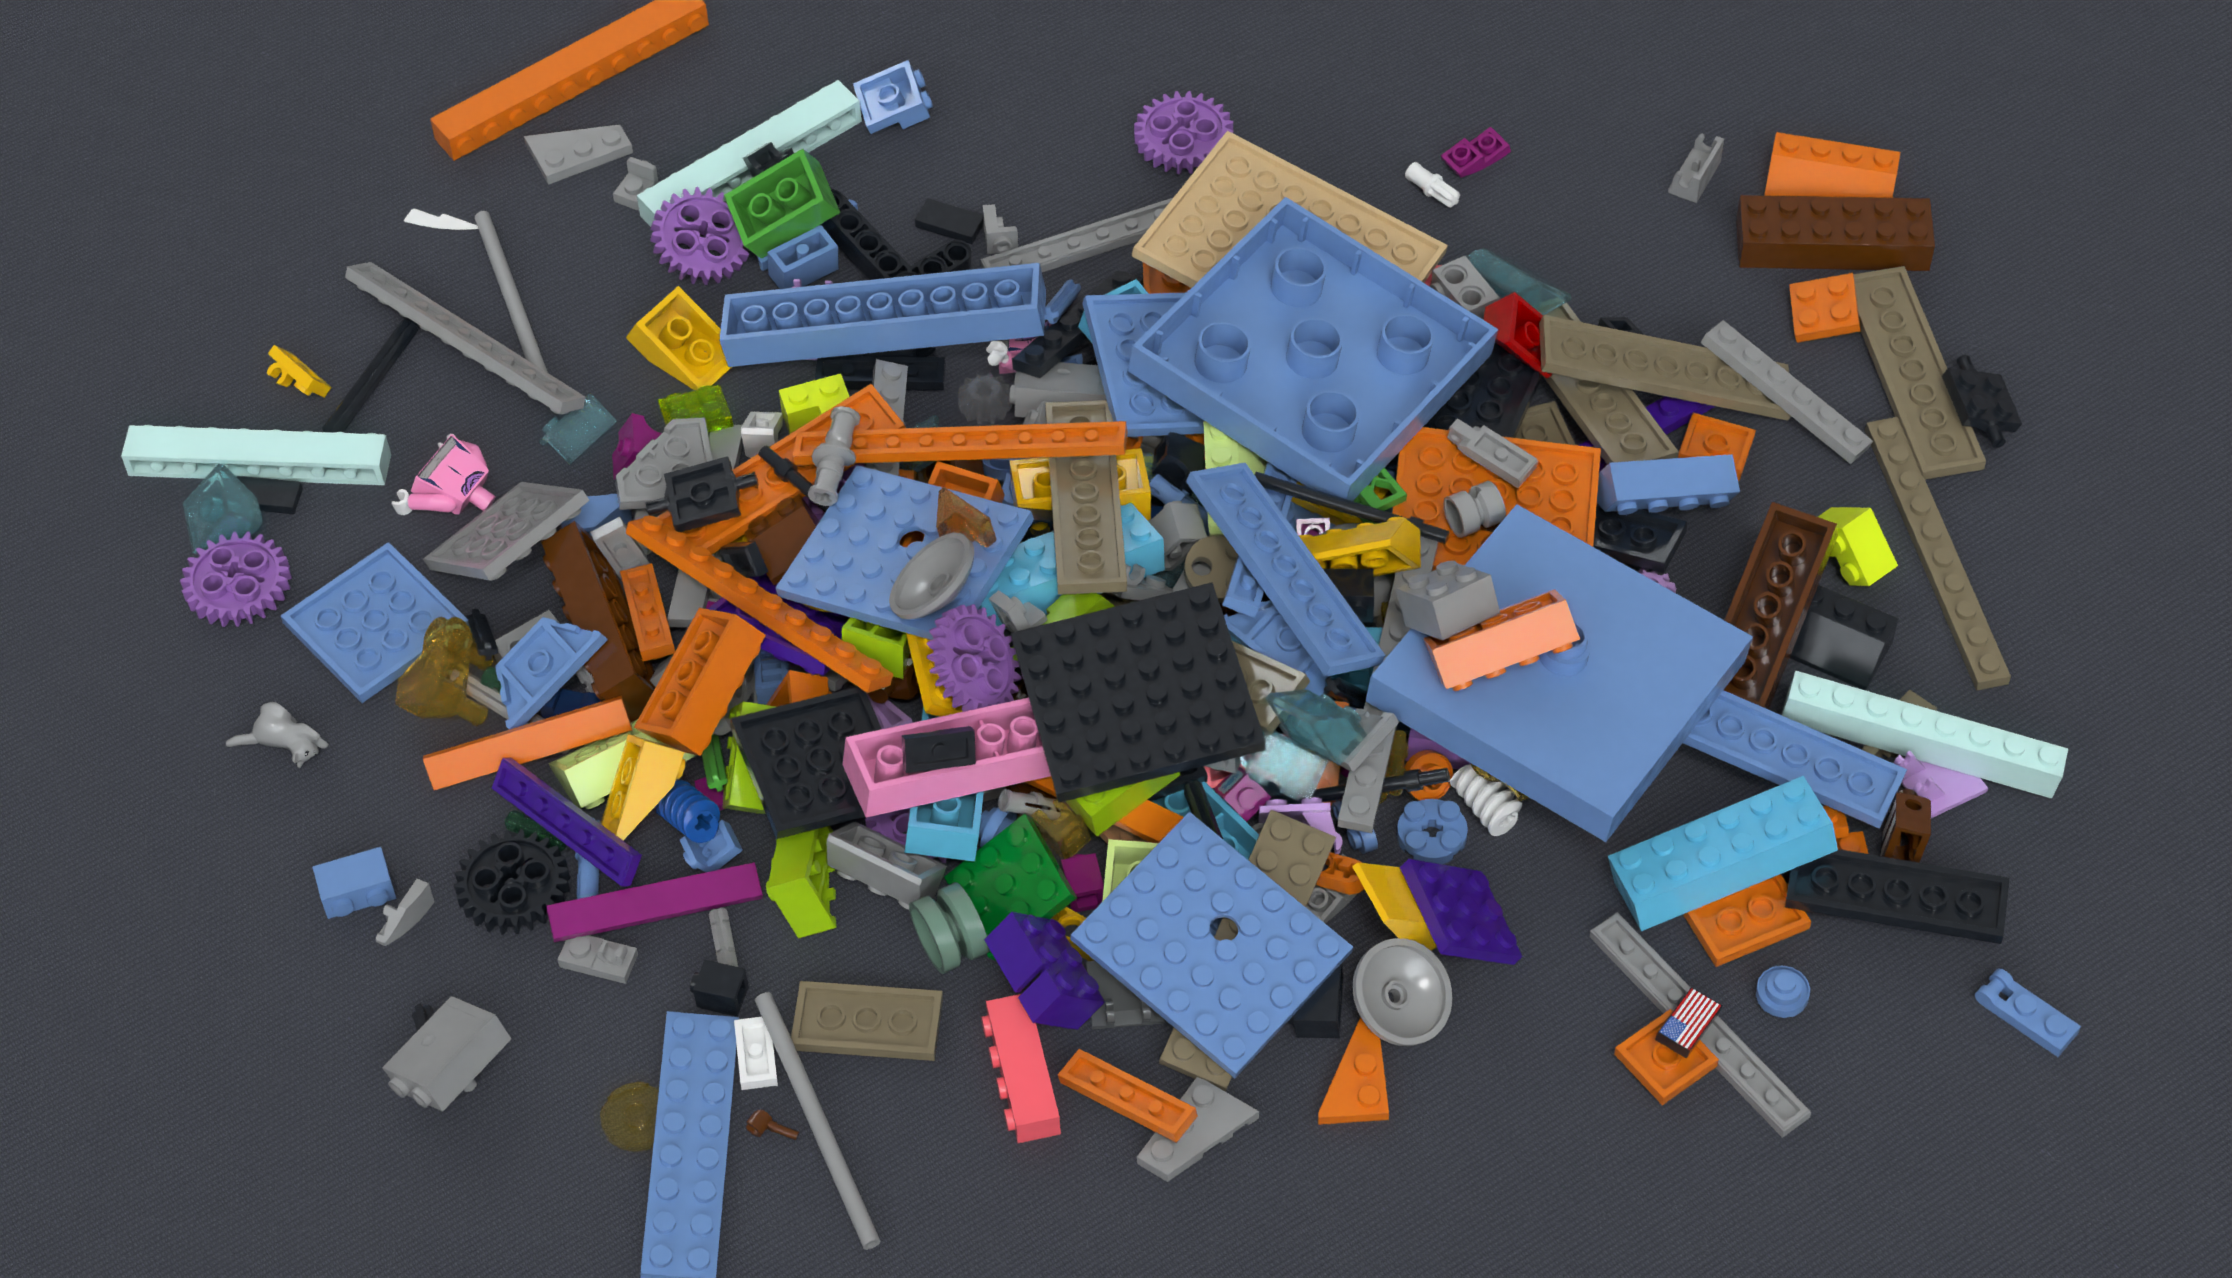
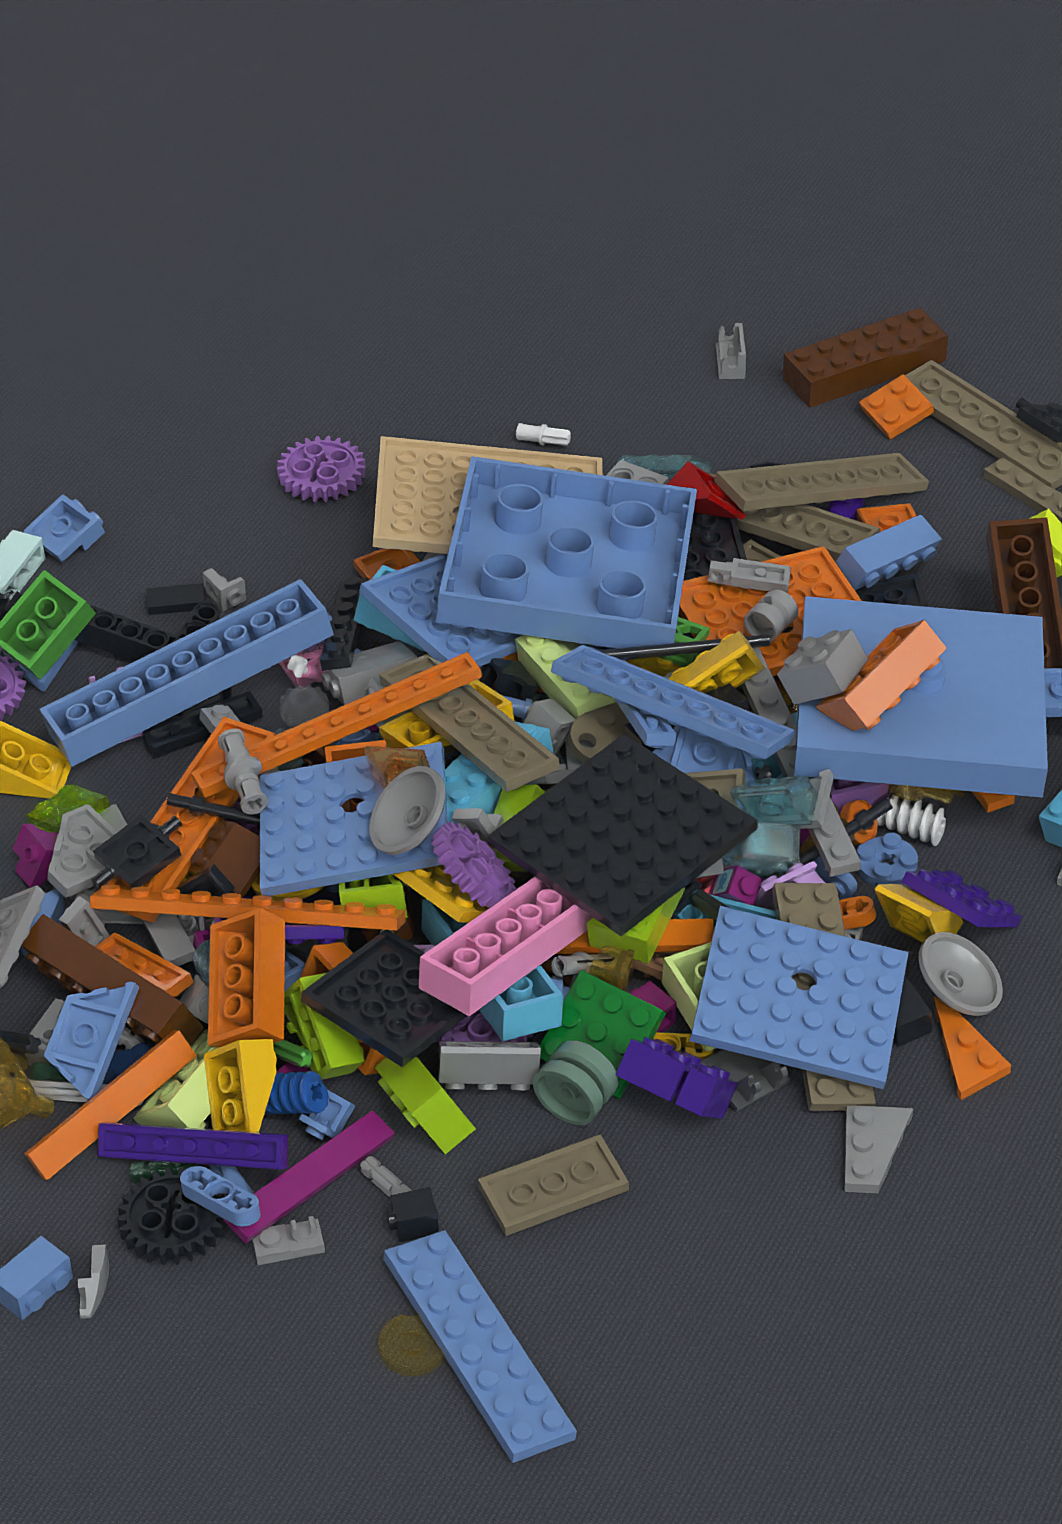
camera: 30 degrees left, 10 degrees down
light grey piece [382,996,511,1112] -> none
white plate [734,1017,778,1090] -> none
white slope [741,412,783,458] -> none
reddish brown hand [746,1109,799,1140] -> none
light grey piece [755,992,881,1250] -> none
medium blue brick [767,225,839,289] -> none
neon yellow brick [779,373,849,434] -> none
black plate [902,726,976,773] -> none
light grey tile [980,197,1174,272] -> none
coral brick [981,994,1061,1143] -> none
orange plate [1058,1049,1198,1143] -> none
magenta slope [1441,127,1511,177] -> none
light grey plate [1701,320,1873,464] -> none
orange slope [1764,132,1901,198] -> none
none -> medium blue beam [180,1166,261,1226]

